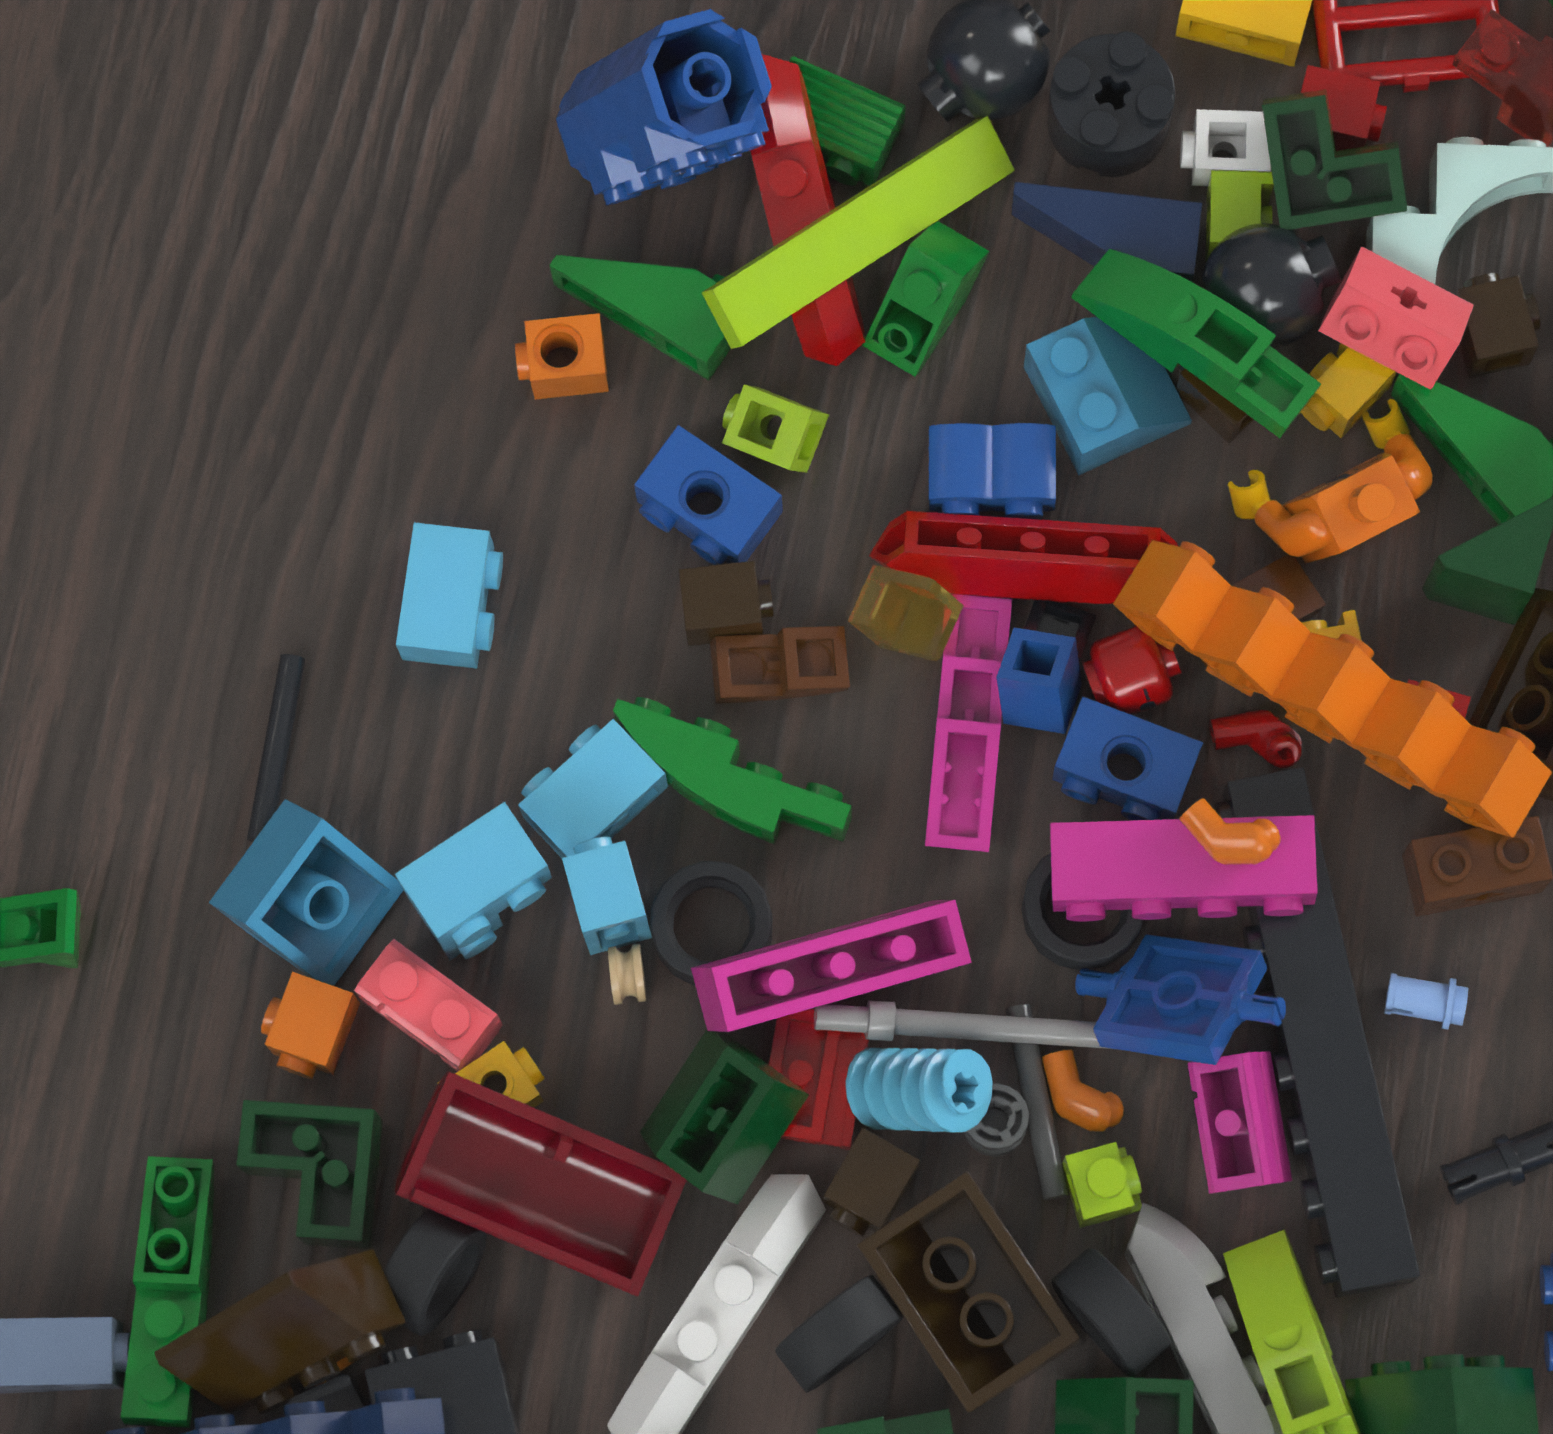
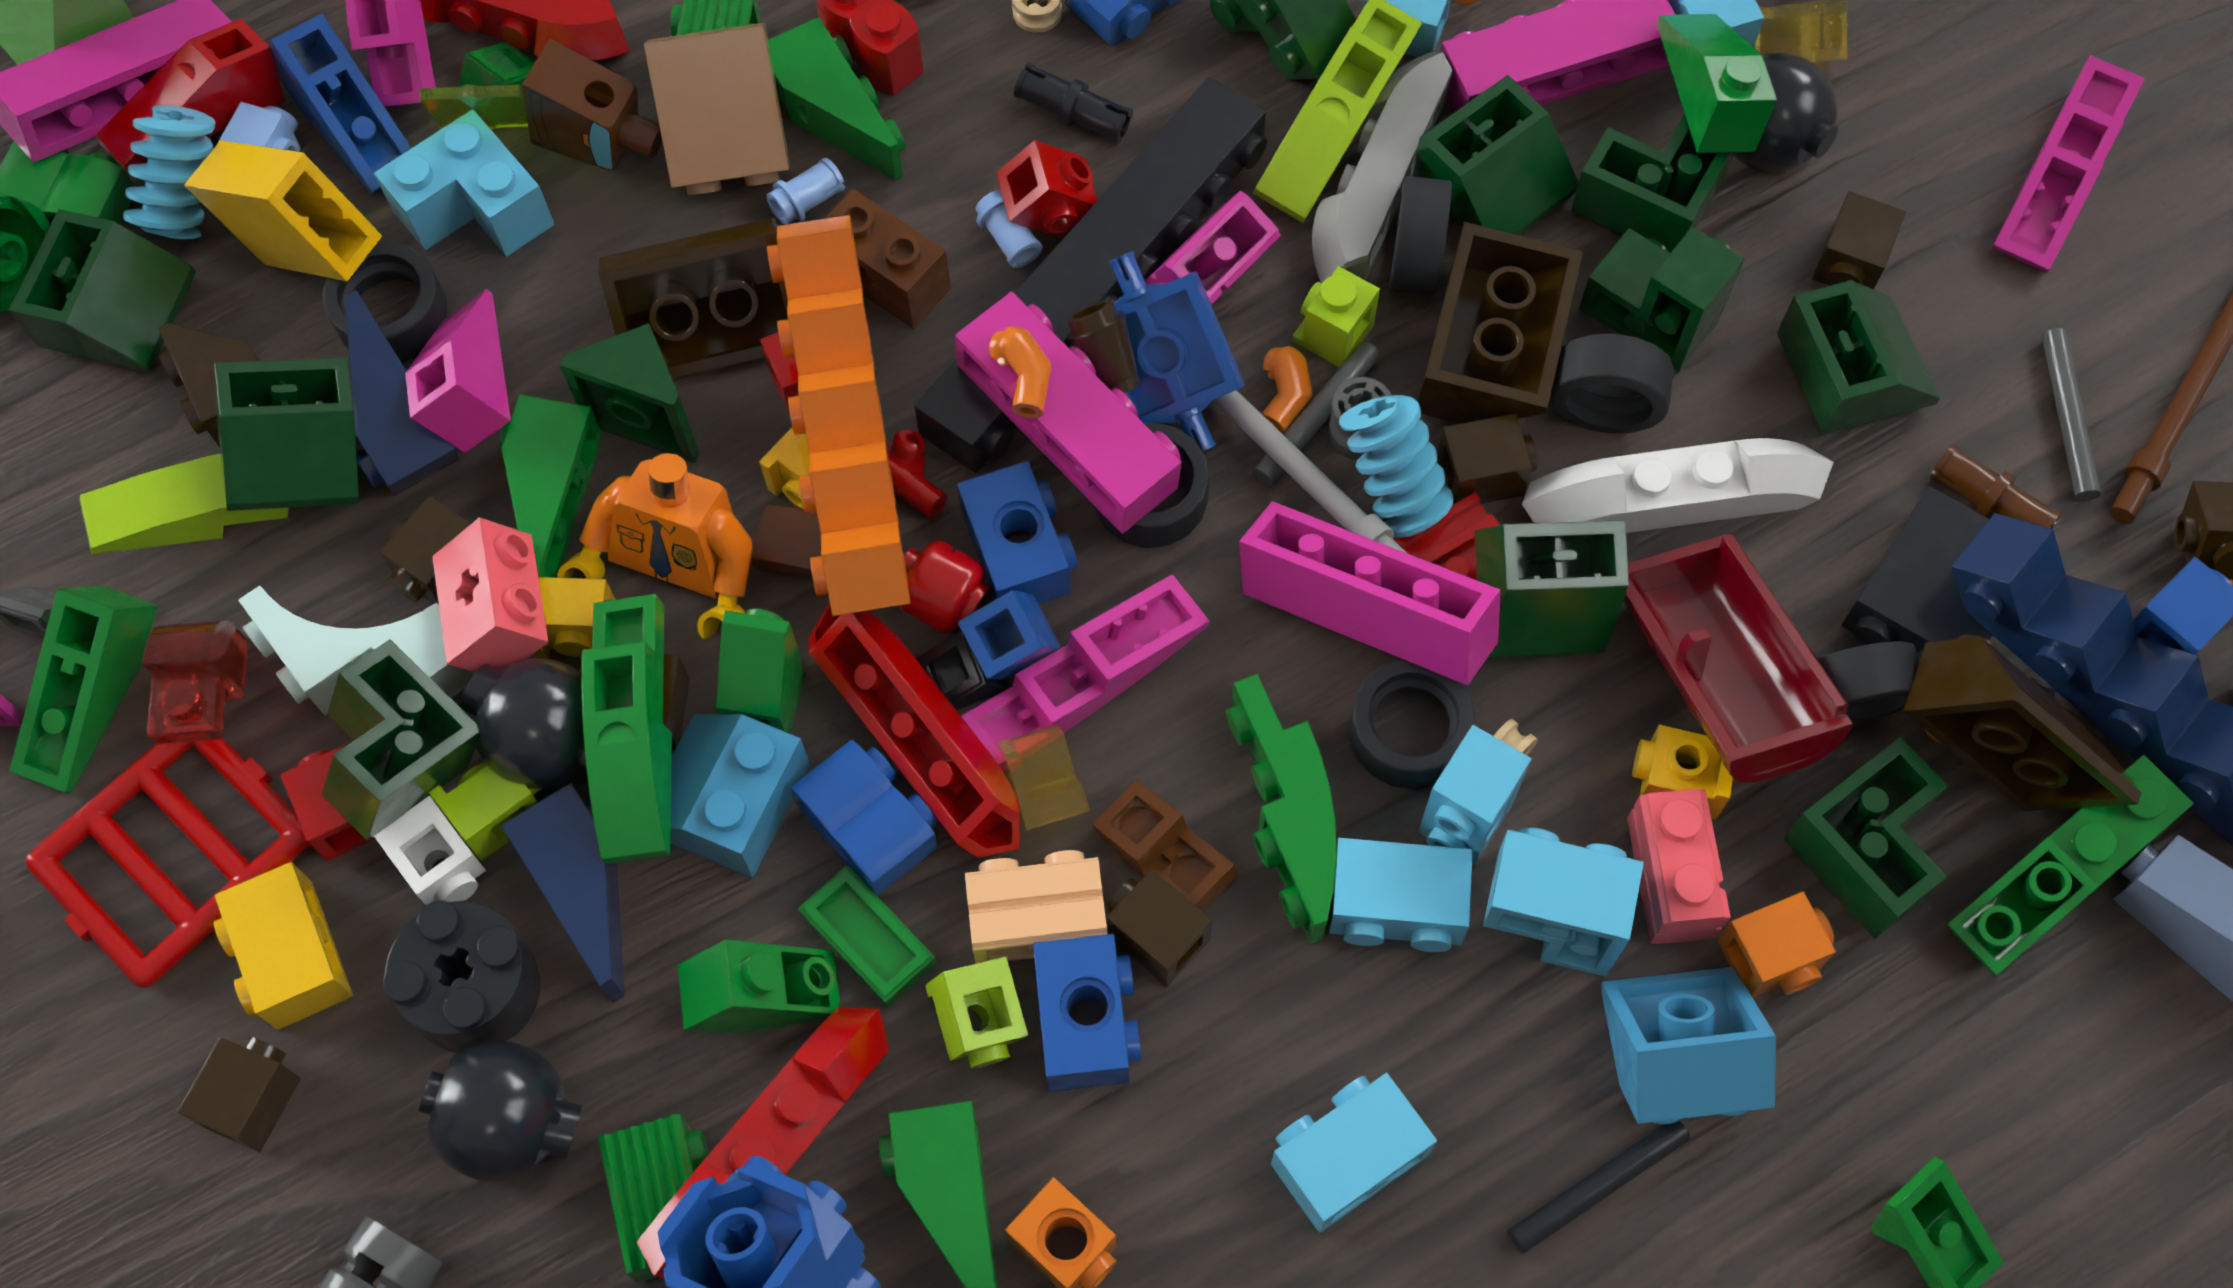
camera: 135 degrees left, 10 degrees down
lime tile [701,116,1015,349] -> none
none -> green slope [716,609,806,734]
none -> green tile [797,865,937,1008]
none -> light nougat brick [965,850,1107,964]
none -> red brick [996,140,1098,238]
none -> dark brown cone [1066,299,1140,393]

